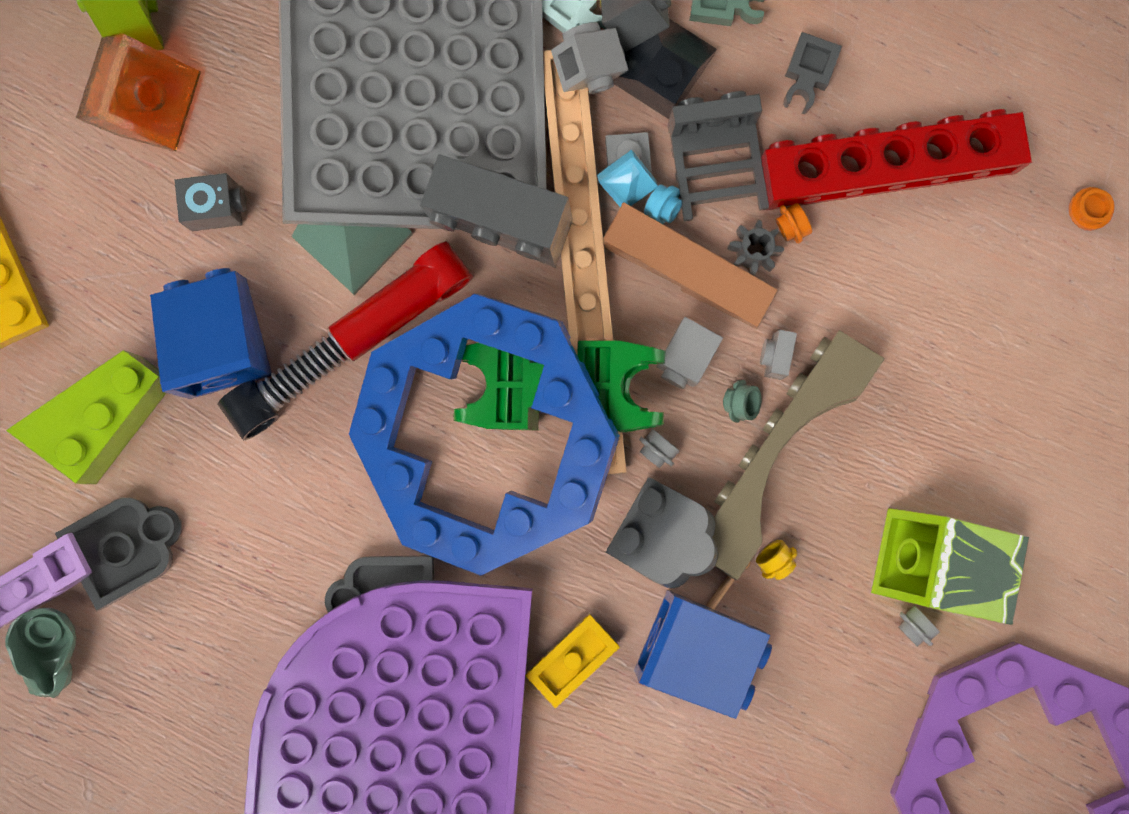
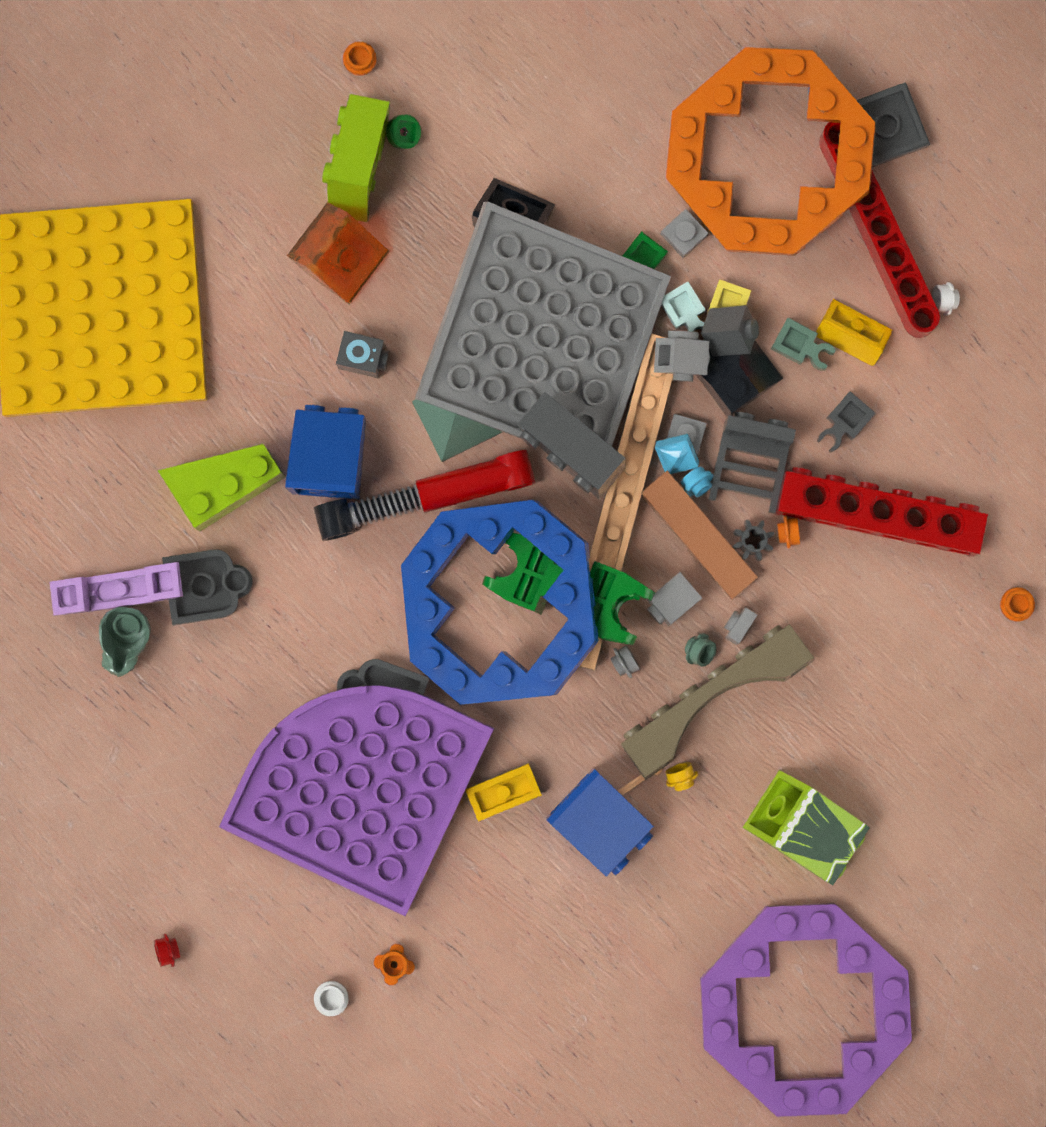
camera: 20 degrees right, 0 degrees up
dark grey plate [605,477,718,588] -> none
light grey plate [899,606,940,647] -> none

